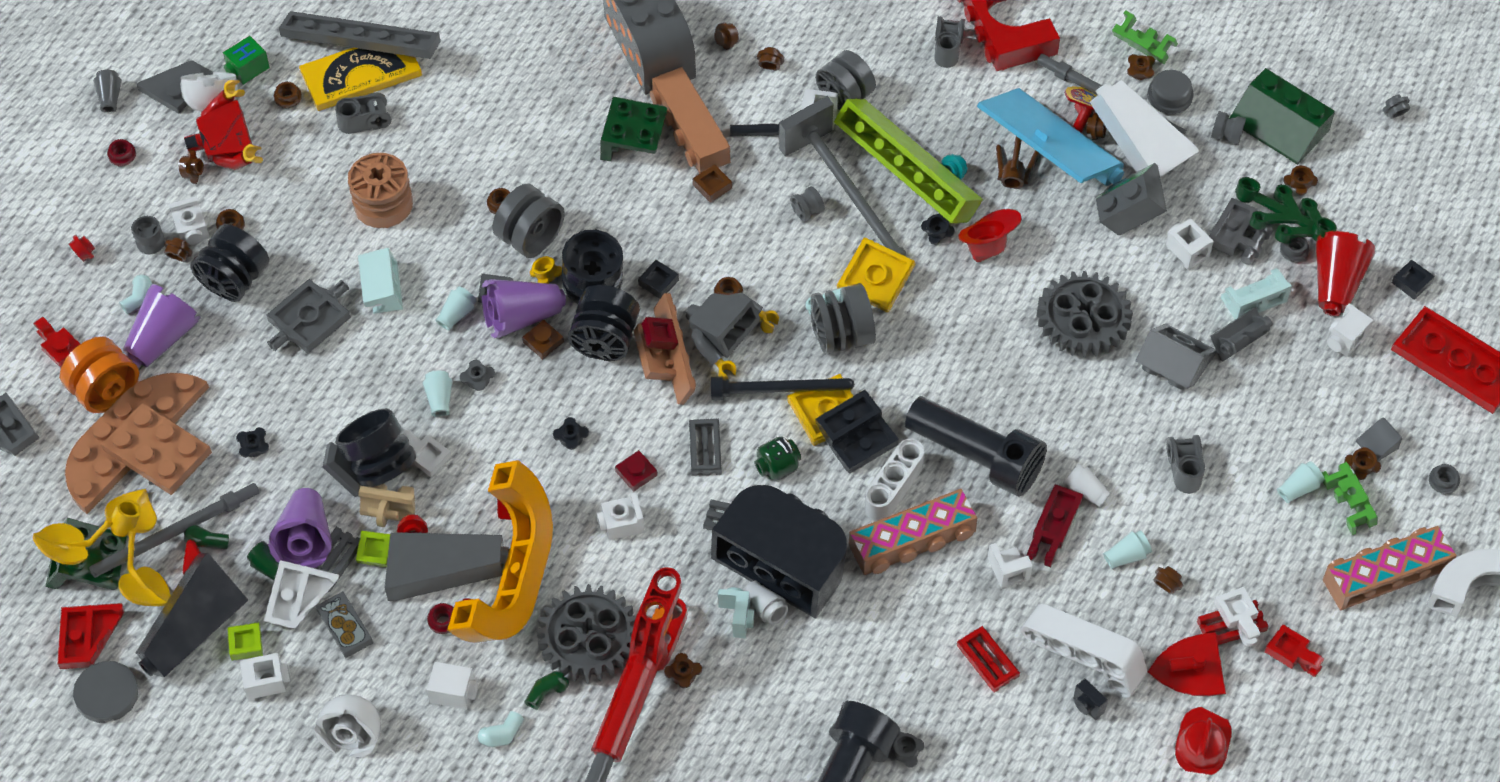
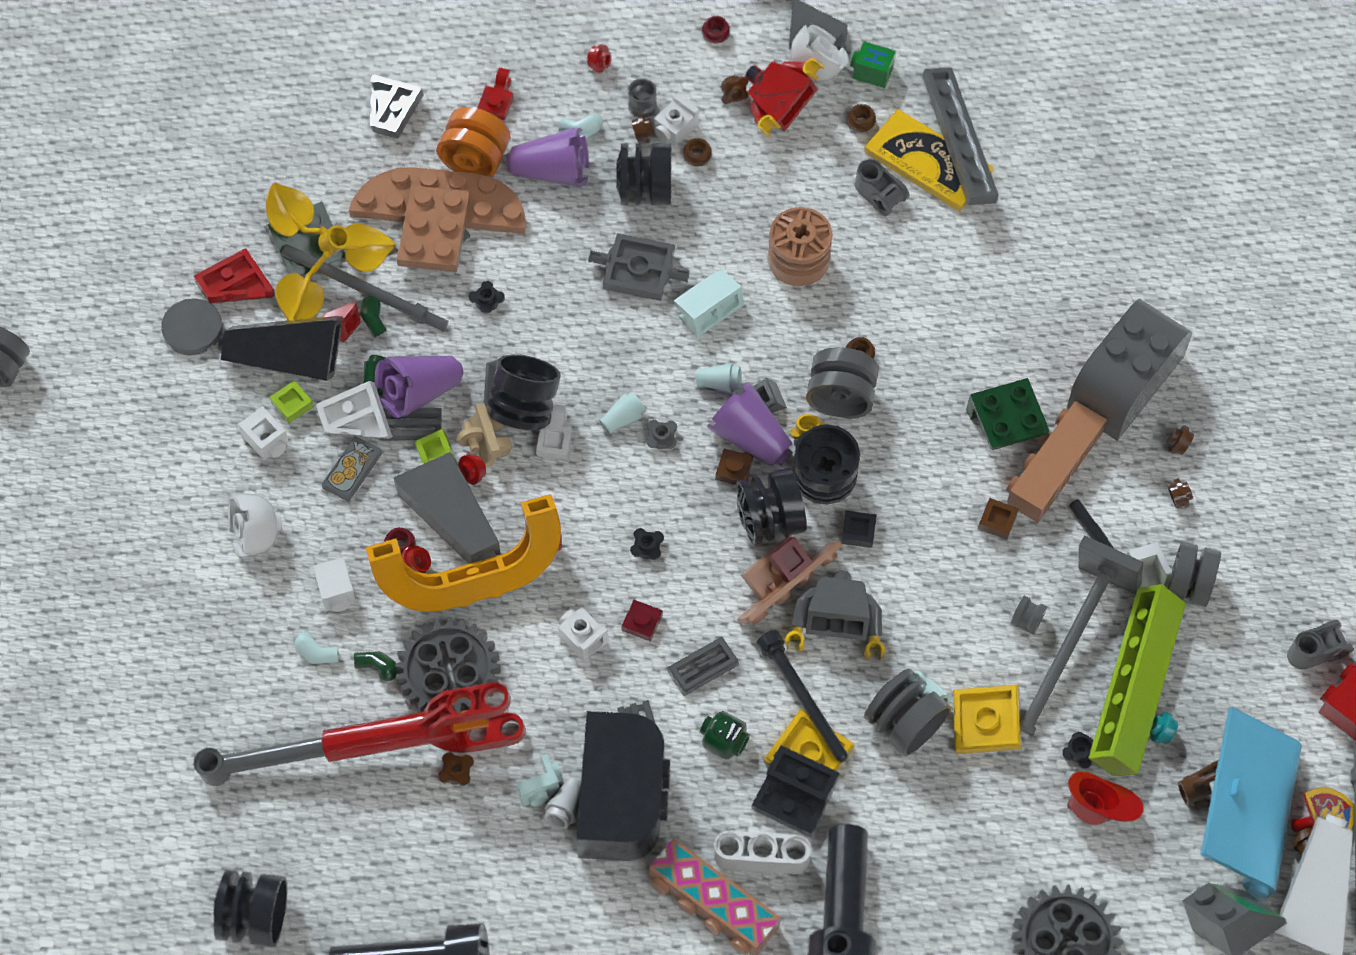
camera: 60 degrees right, 5 degrees up
reddish brown plate [714,277,743,295] -> none

